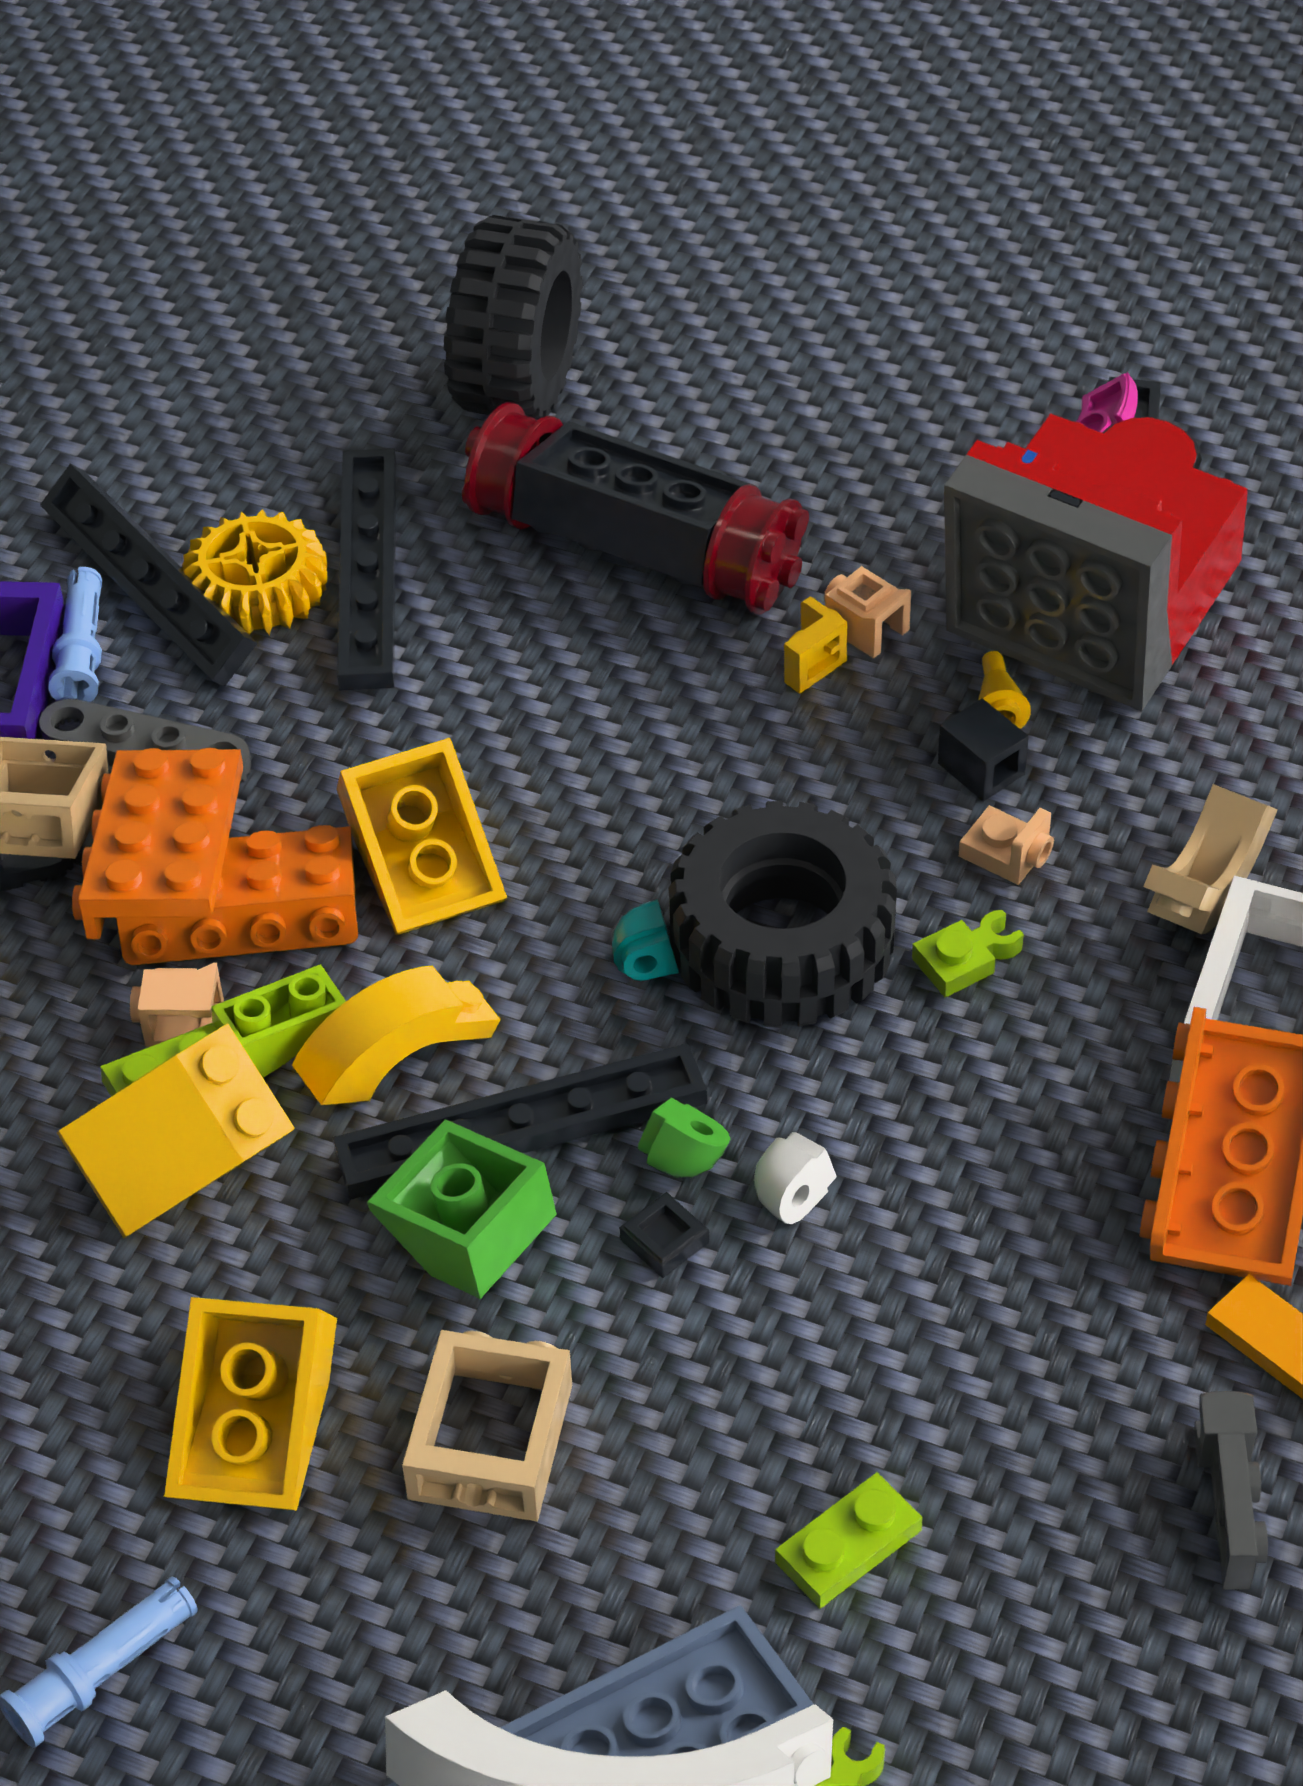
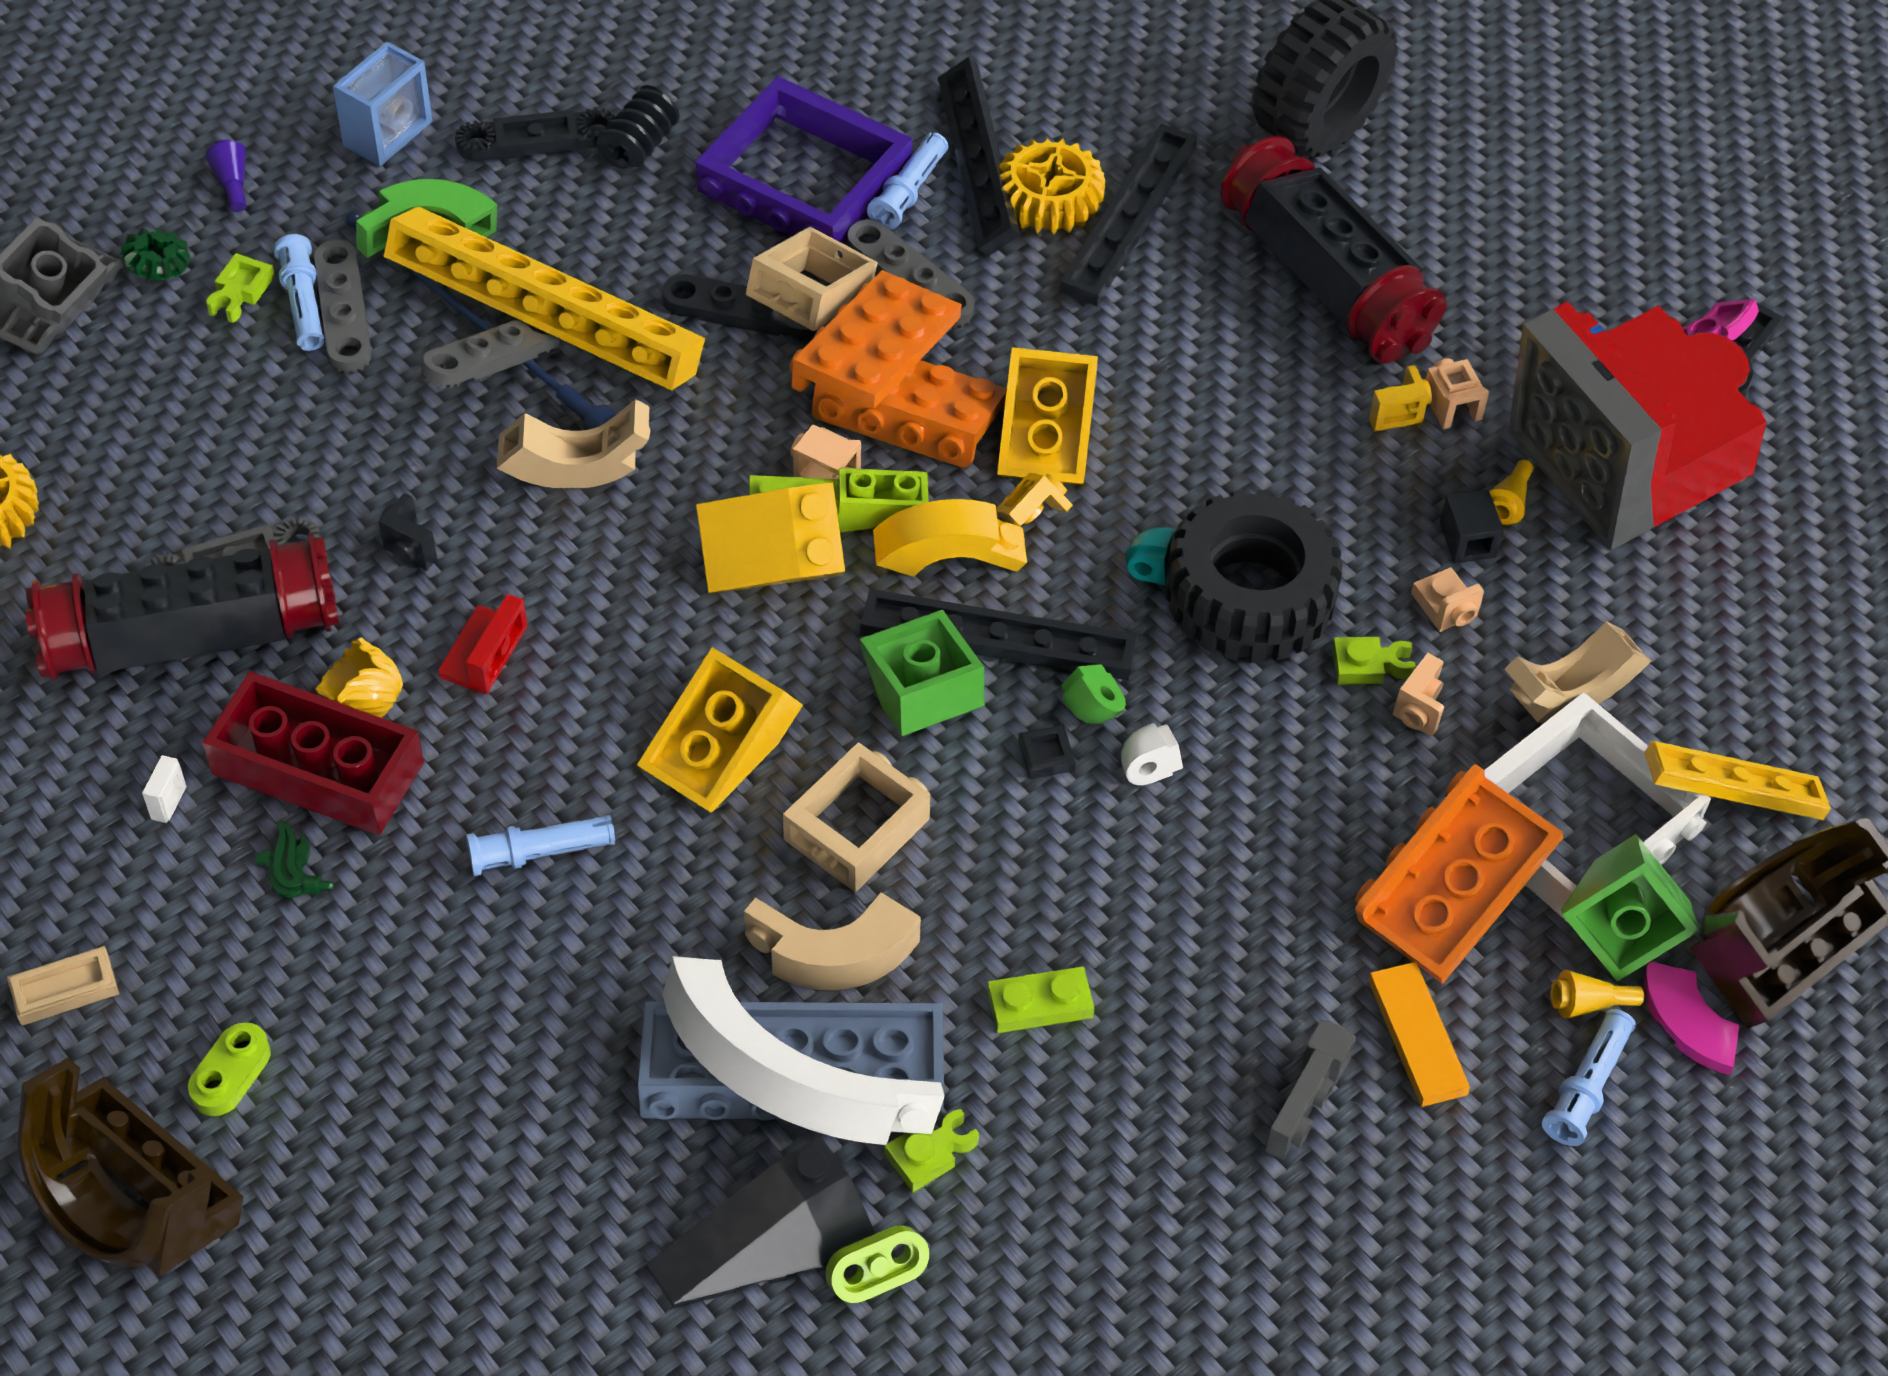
camera: 25 degrees right, 5 degrees up
none -> tan arch [744,893,921,991]
none -> yellow bracket [996,472,1073,526]
none -> light nougat bracket [1393,653,1444,736]

